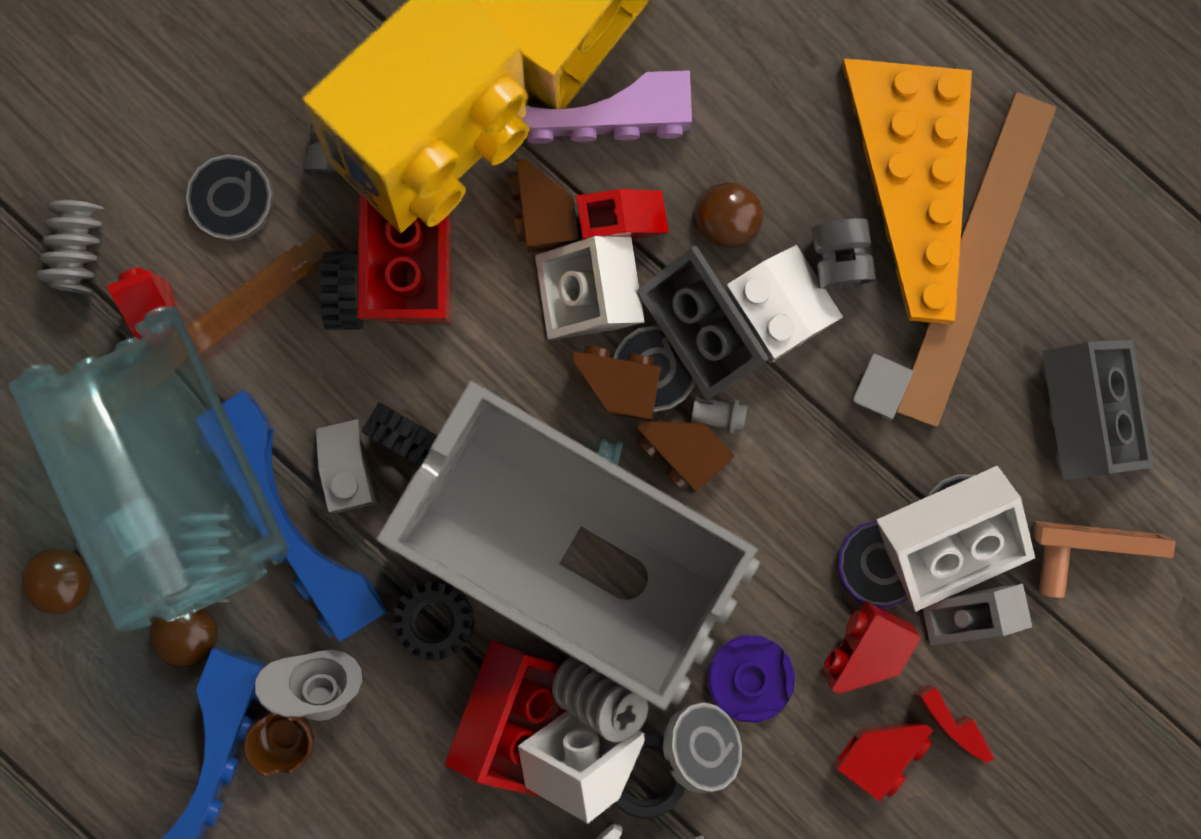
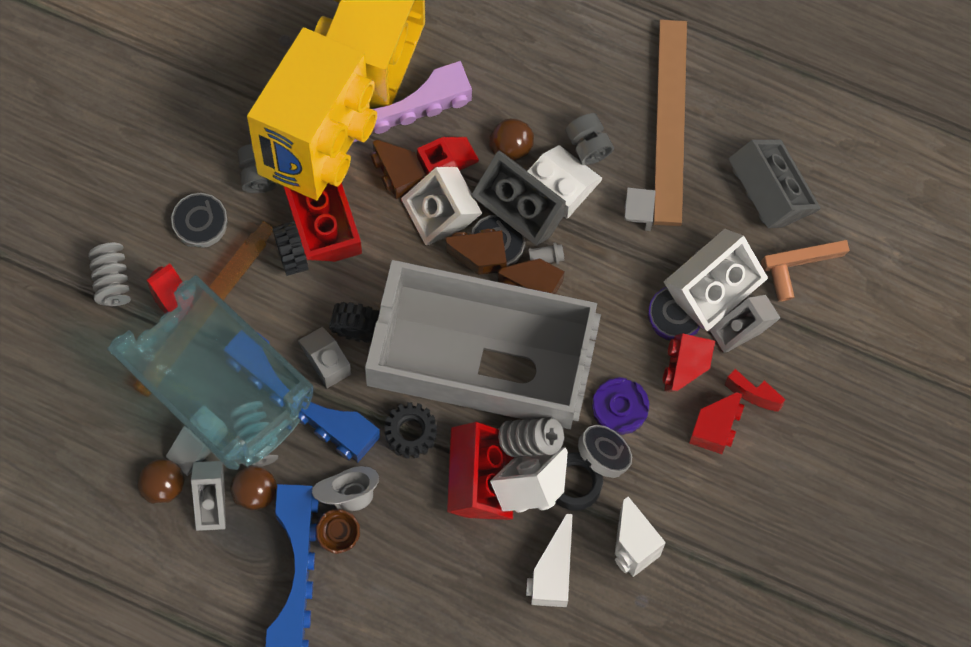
camera: 25 degrees left, 15 degrees down
light orange wing [841,58,972,325] -> none
none -> light grey slope [191,461,226,531]

